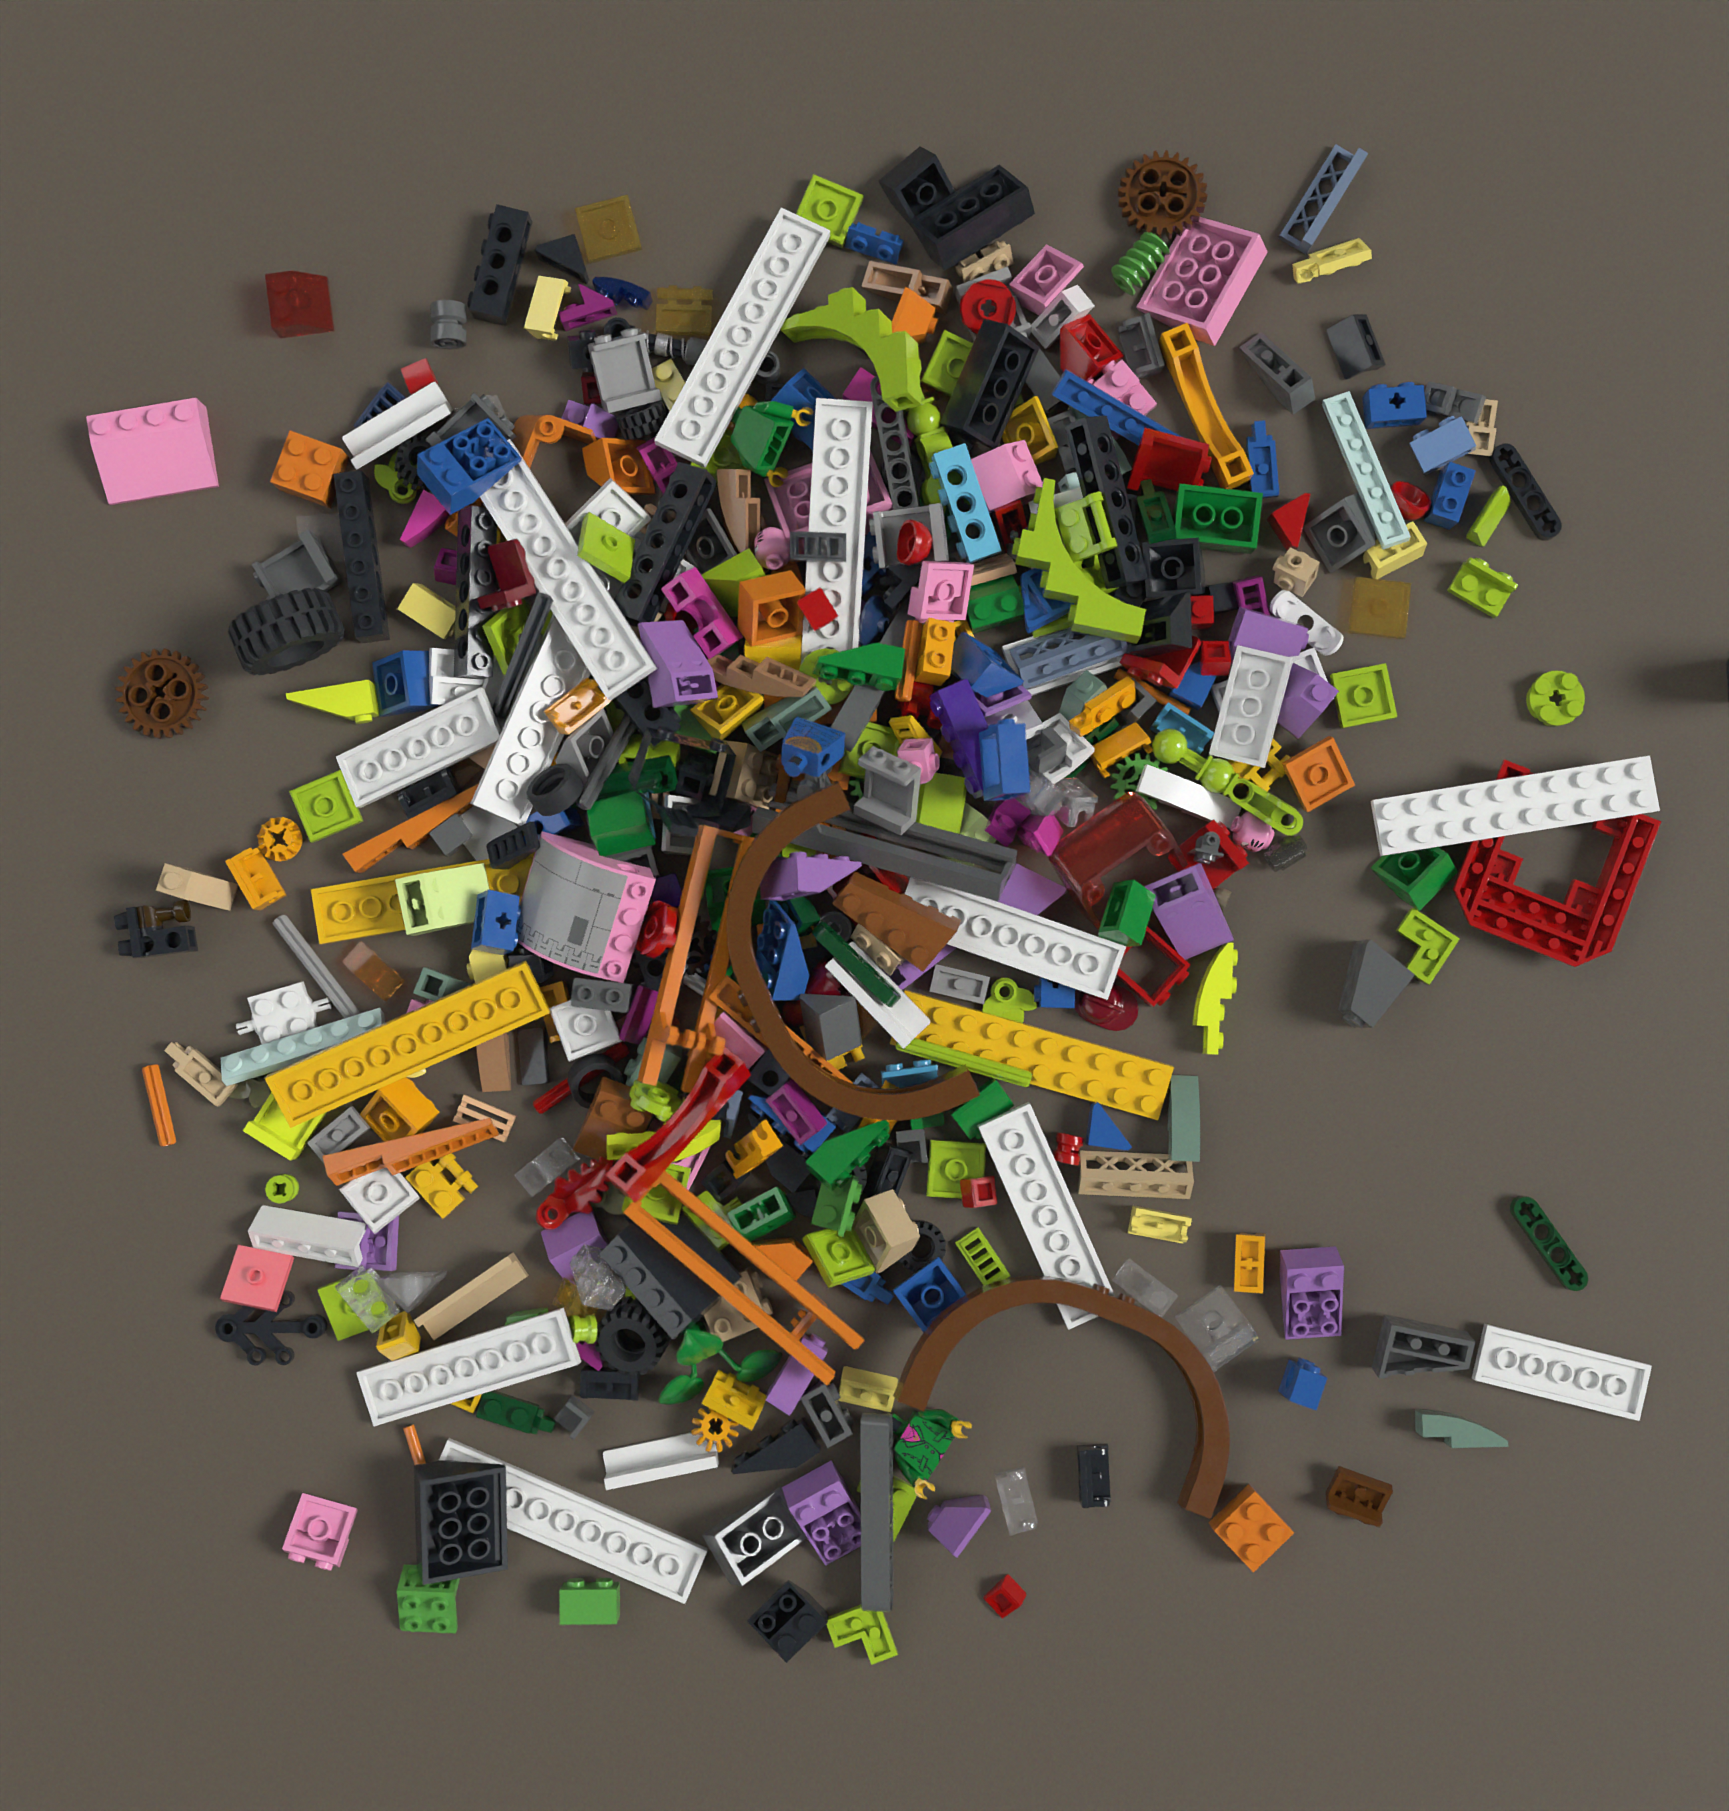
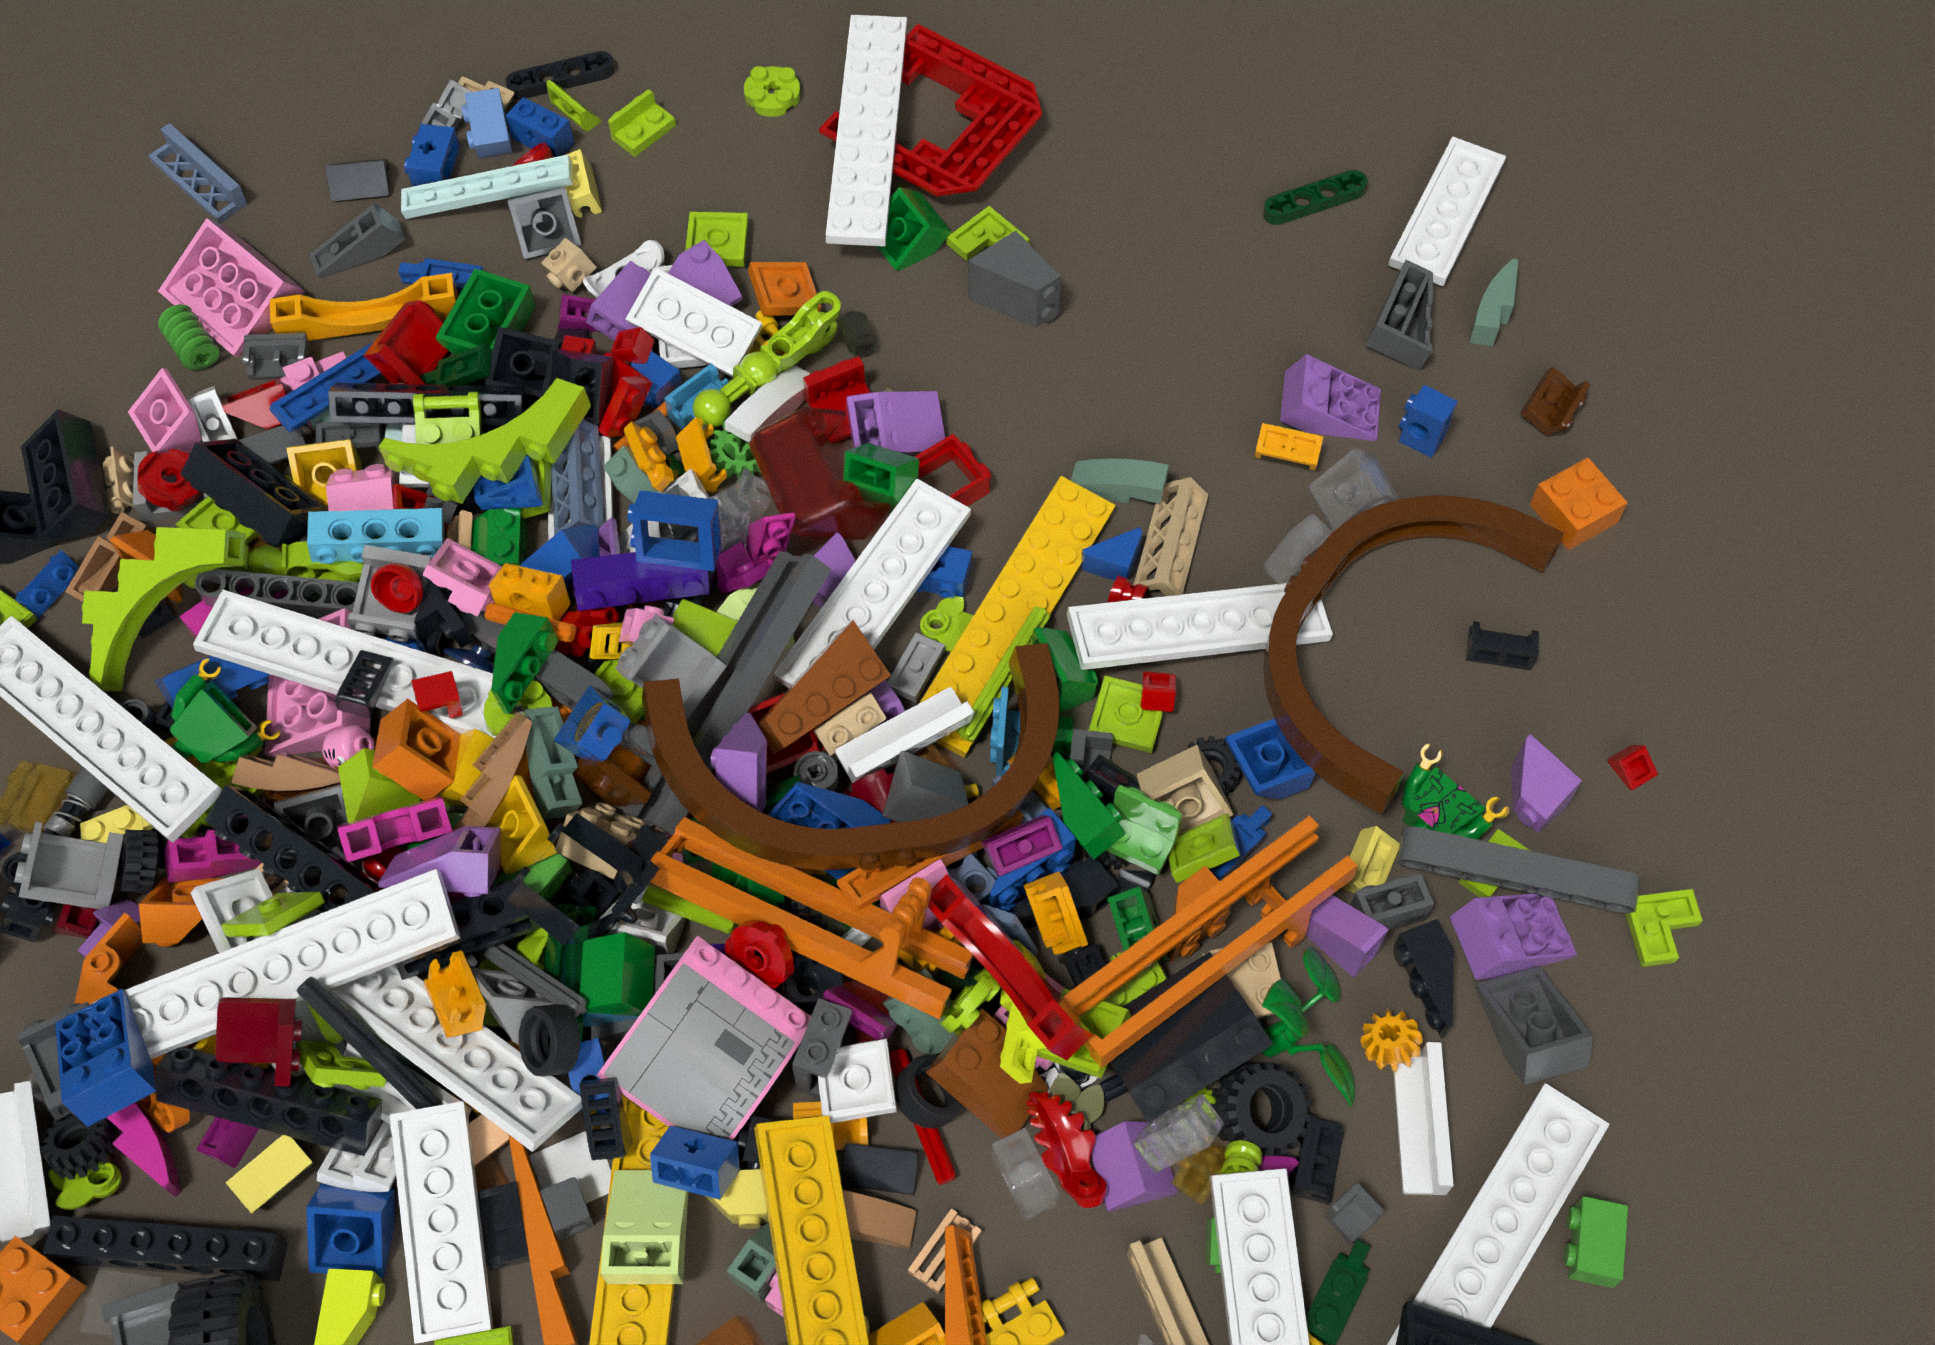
camera: 75 degrees left, 25 degrees down
yellow plate [701,1369,767,1430] -> none
black slope [747,1580,828,1663] -> none
dark green beam [812,921,901,1008] -> none
lime slope [955,1227,1010,1286] -> none
clear hinge [994,1467,1038,1536] -> none
dark red piece [1075,984,1139,1031] -> none
reddish brown gear [1118,150,1208,240] -> none
light yellow hinge [1128,1205,1192,1244] -> none
dark grey hinge [1187,832,1224,864] -> none
neon yellow slope [1193,943,1238,1055] -> none
bright pink head [1230,811,1274,852] -> none
red slope [1267,493,1310,551] -> none
light yellow hinge [1292,238,1372,283] -> none
clear yellow plate [1349,577,1411,639] -> none

